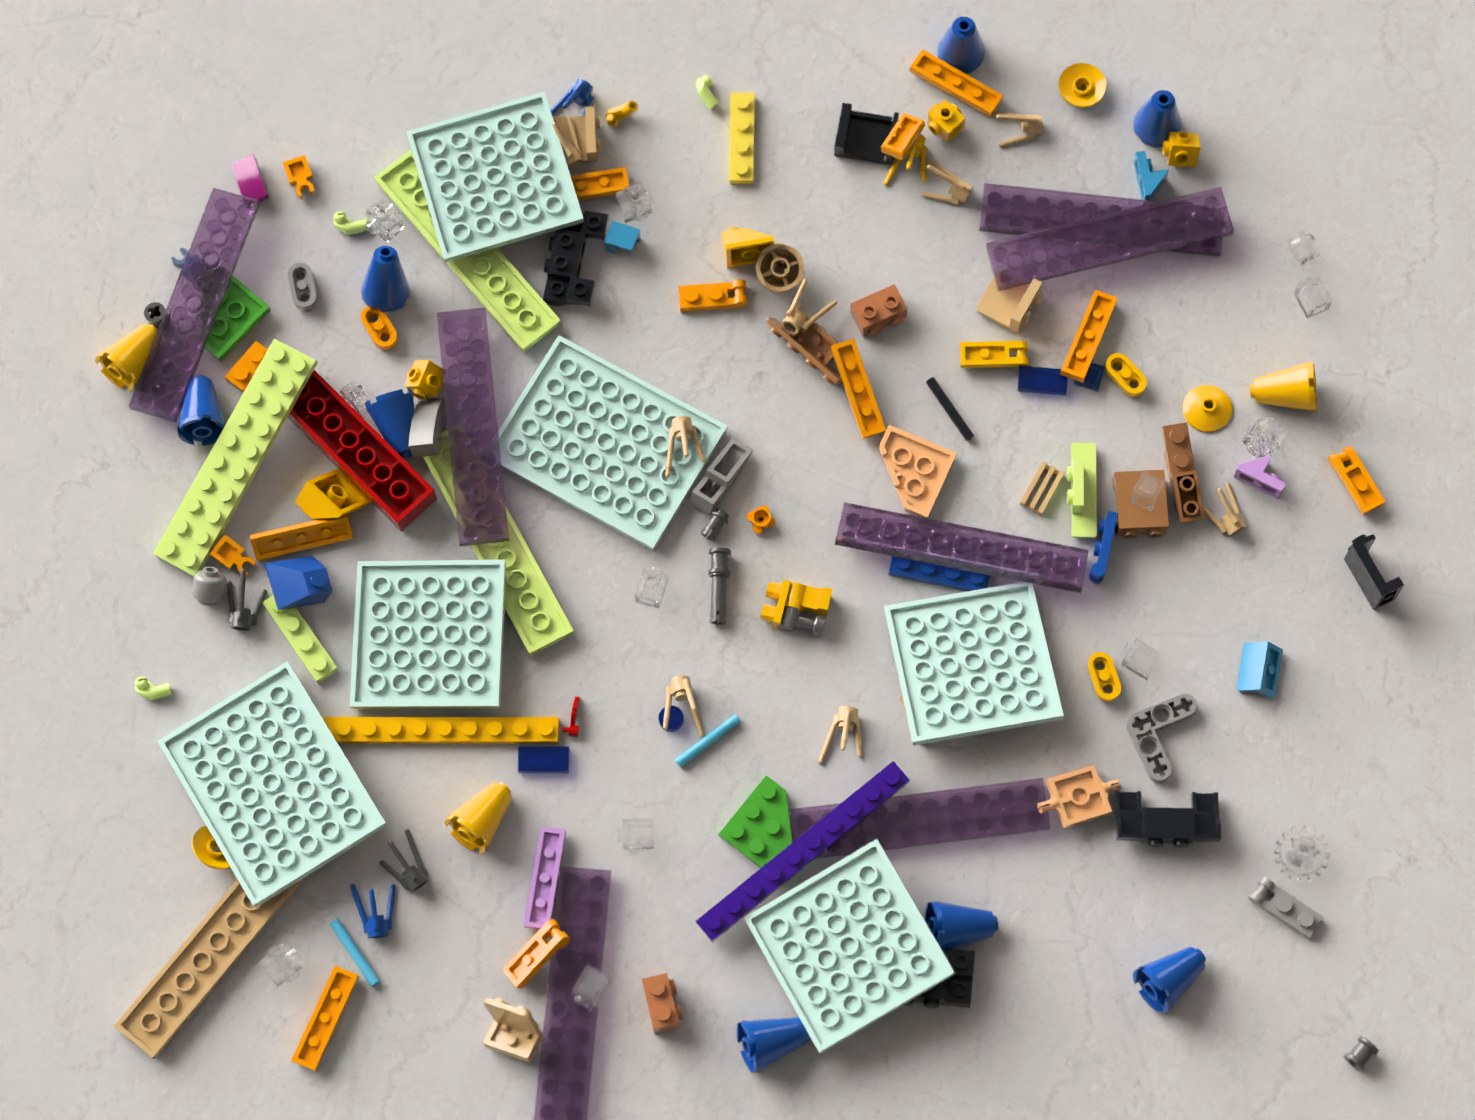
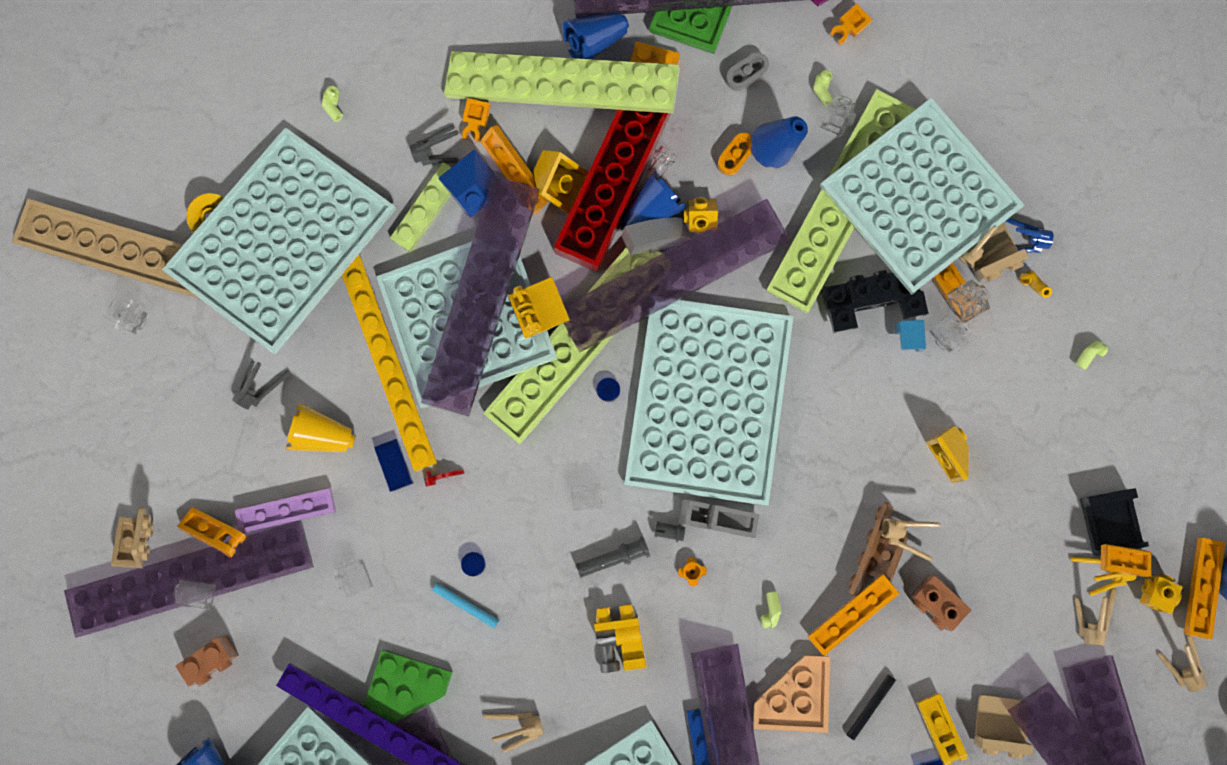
camera: 70 degrees right, 10 degrees up
light grey head [192,567,226,606] -> none
light orange plate [291,965,359,1072] -> none
medium azure bar [330,919,380,987] -> none
blue plant [350,884,395,939] -> none
tan plant [663,675,704,737] -> none
tan plant [665,416,706,478] -> none
light orange plate [678,280,748,312] -> none
light yellow plate [729,93,755,184] -> none
tan cylinder [756,243,805,293] -> none
none -> clear purple plate [421,176,539,417]
none -> yellow hinge [508,277,570,339]
none -> clear blue tile [596,378,620,402]
none -> yellowish green arm [761,592,781,629]
none -> clear brick [947,280,990,323]

